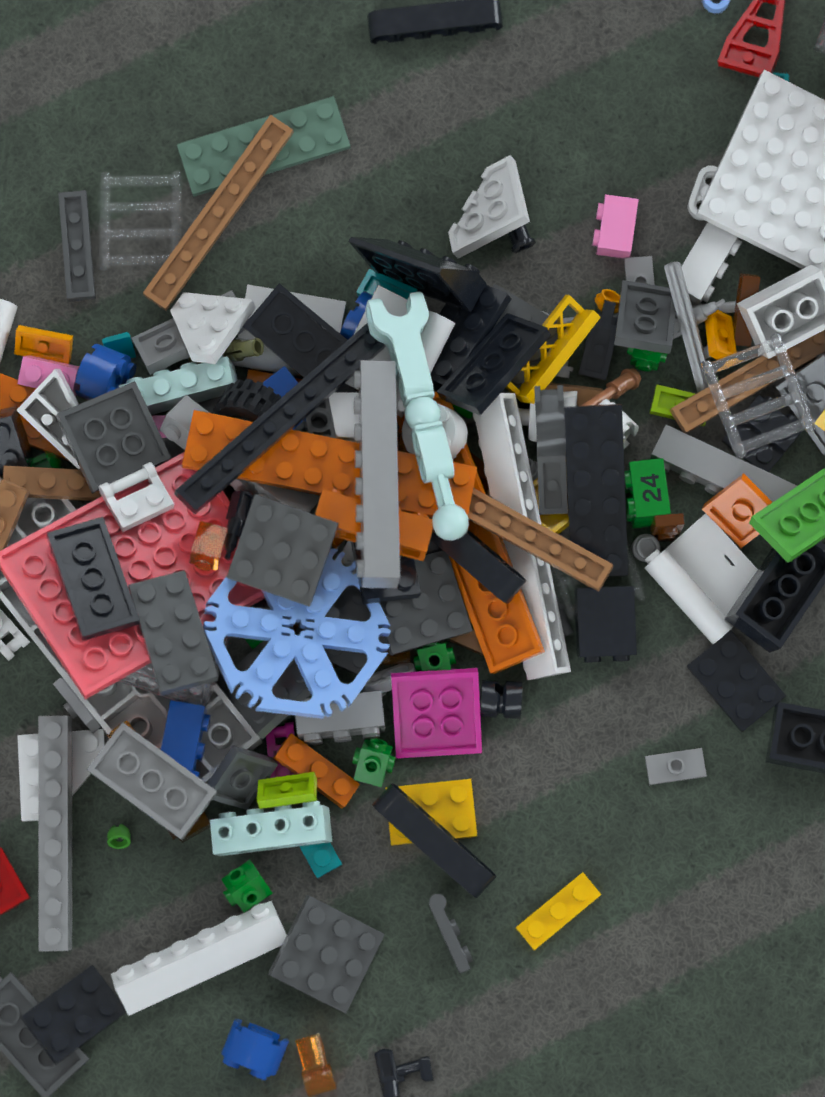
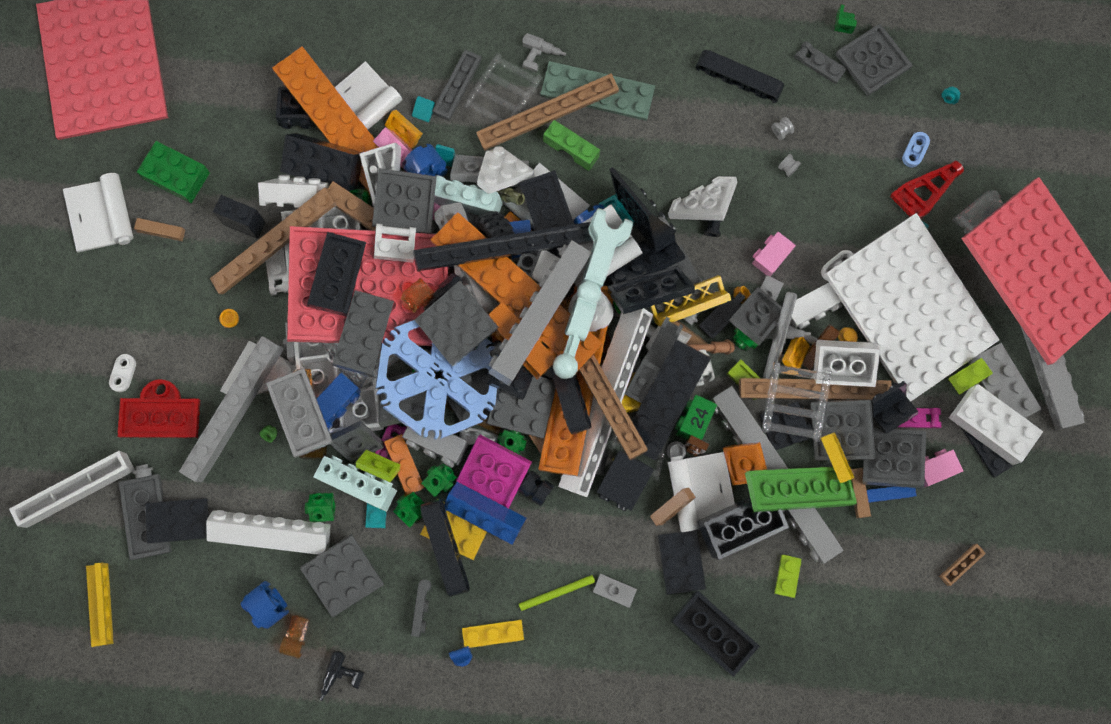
camera: 25 degrees right, 0 degrees up
none -> green brick [393,492,425,528]
none -> teal slope [412,96,435,123]
none -> blue brick [444,482,526,545]
none -> blue plate [449,646,473,667]
none -> lime bar [519,575,595,611]
none -> light grey piece [522,33,566,73]
none -> bright green arch [543,120,600,171]
none -> medium nougat piece [650,487,696,526]
none -> light grey wheel [771,117,794,140]
none -> light grey wheel [778,154,801,177]
none -> light orange plate [838,327,858,342]

